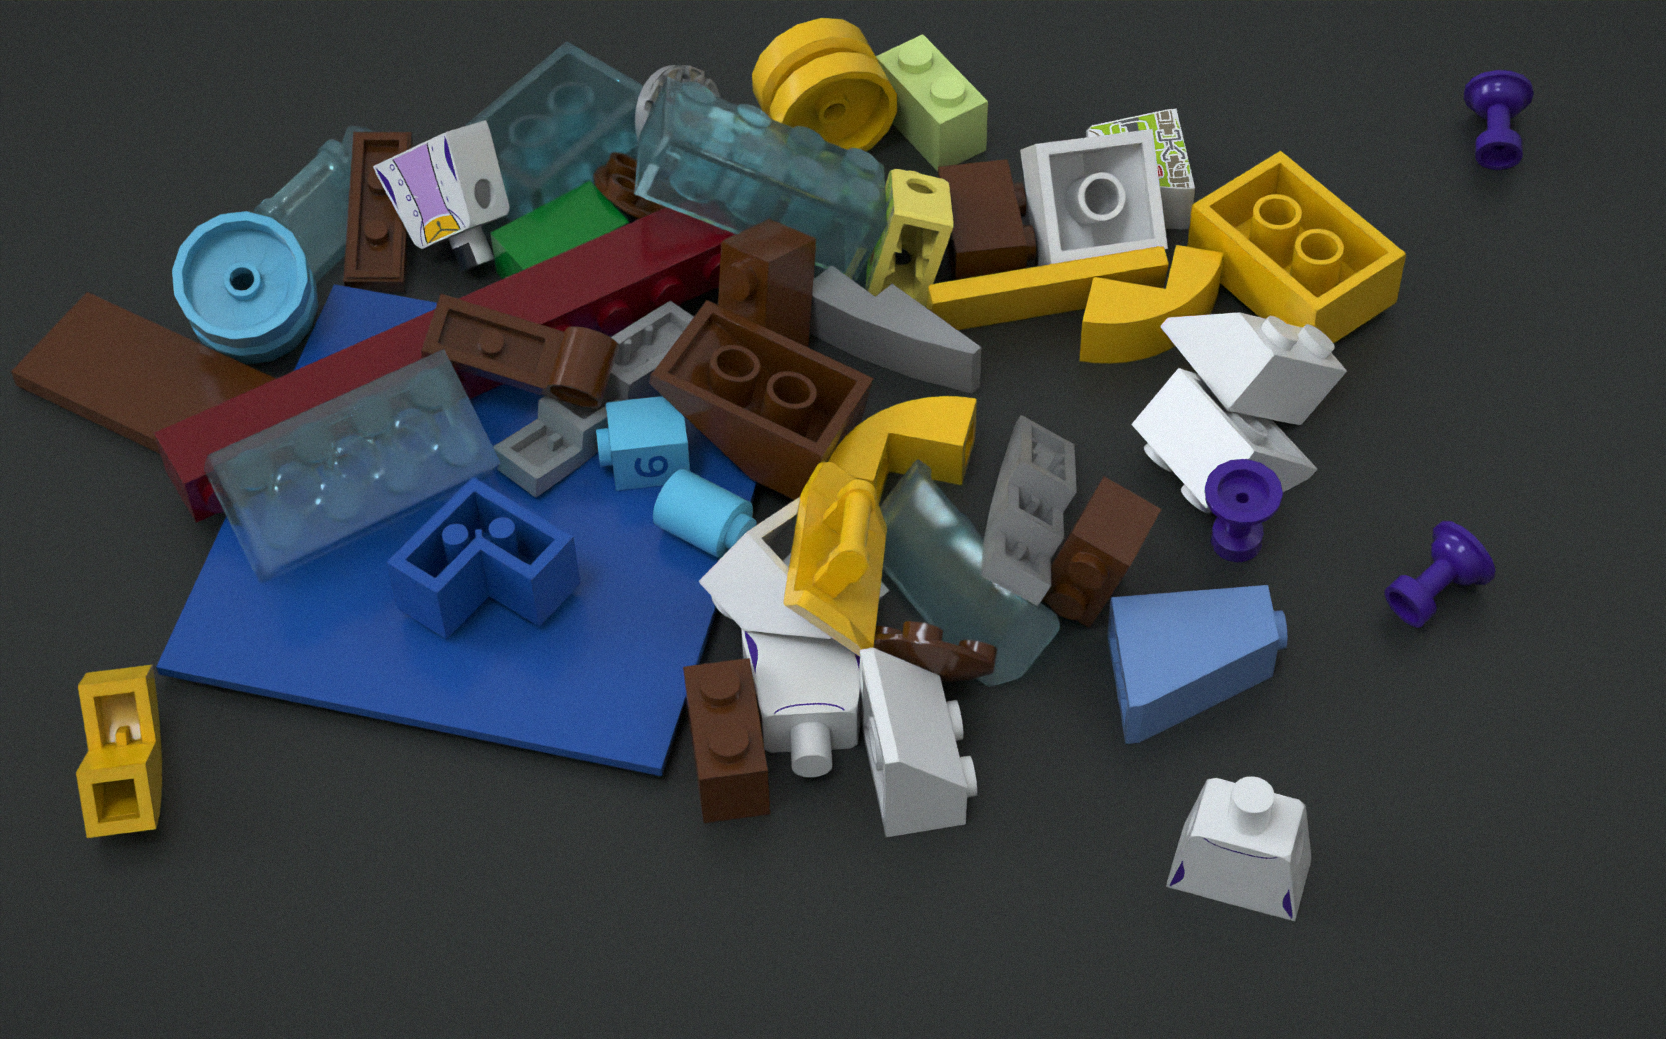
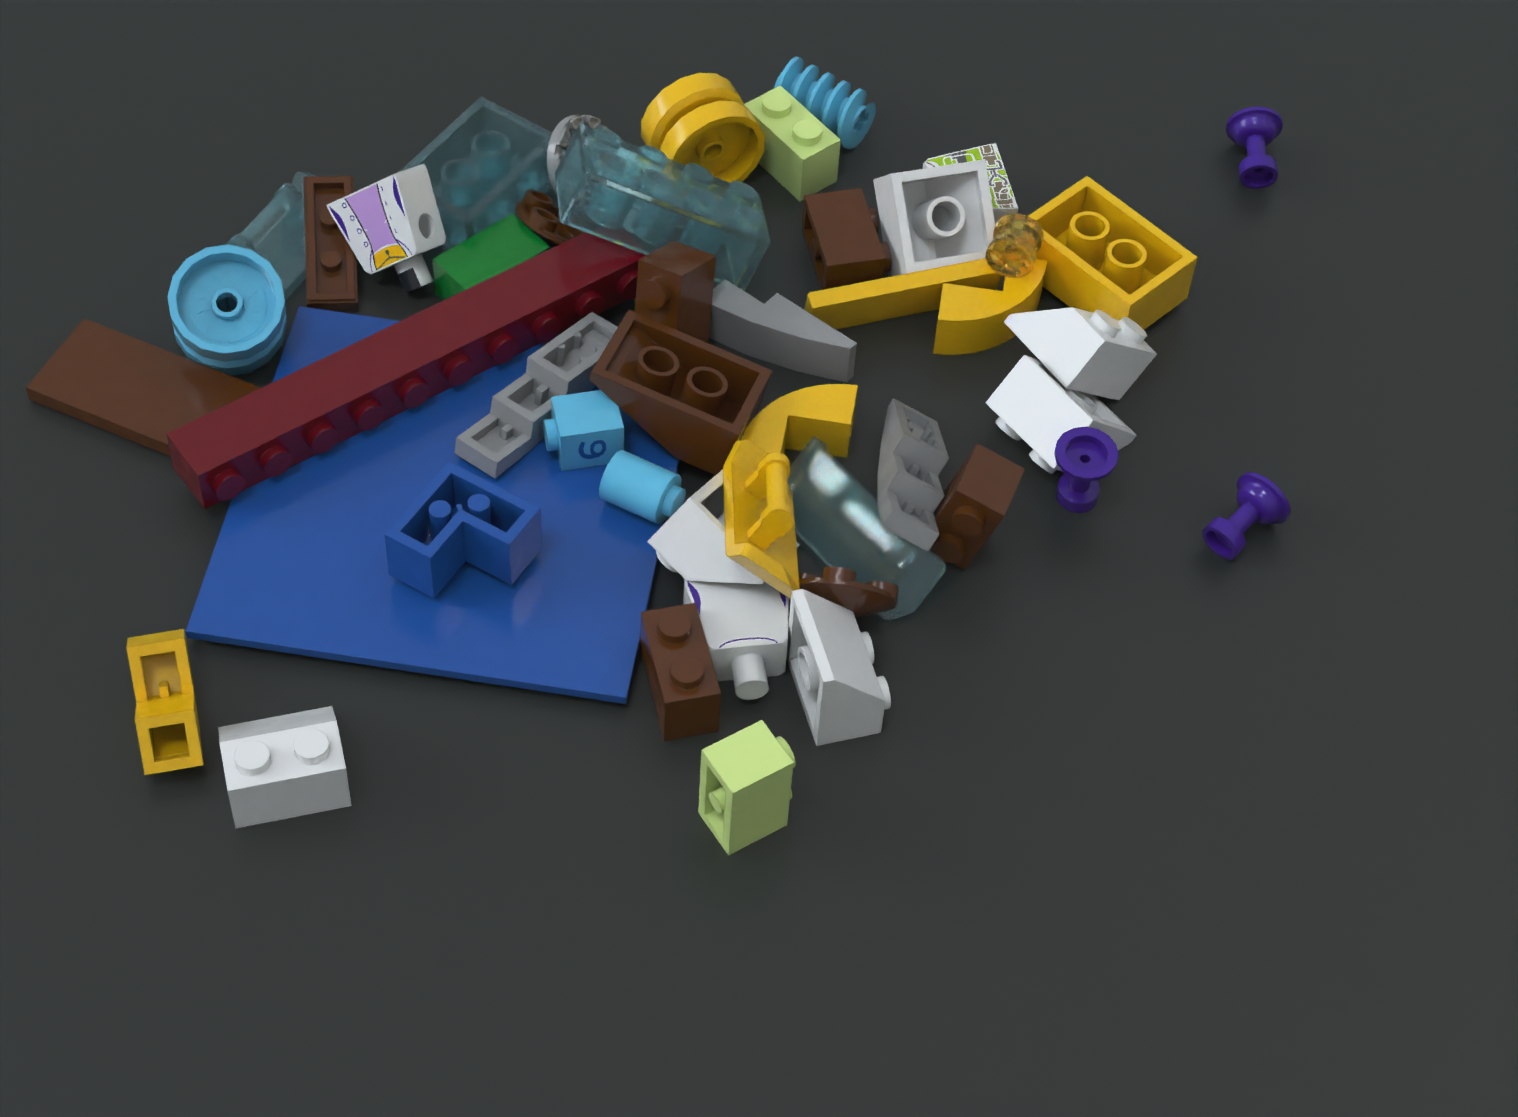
camera: 10 degrees left, 0 degrees up
clear light blue brick [203,349,501,584] -> none
reddish brown plate [421,294,619,408] -> none
light yellow torso [865,169,953,307] -> none
medium blue slope [1107,585,1288,744] -> none
white torso [1166,777,1311,921] -> none
none -> white slope [218,706,352,829]
none -> yellowish green brick [698,720,796,856]
none -> medium azure piece [774,56,877,149]
none -> clear yellow wheel [985,213,1044,278]

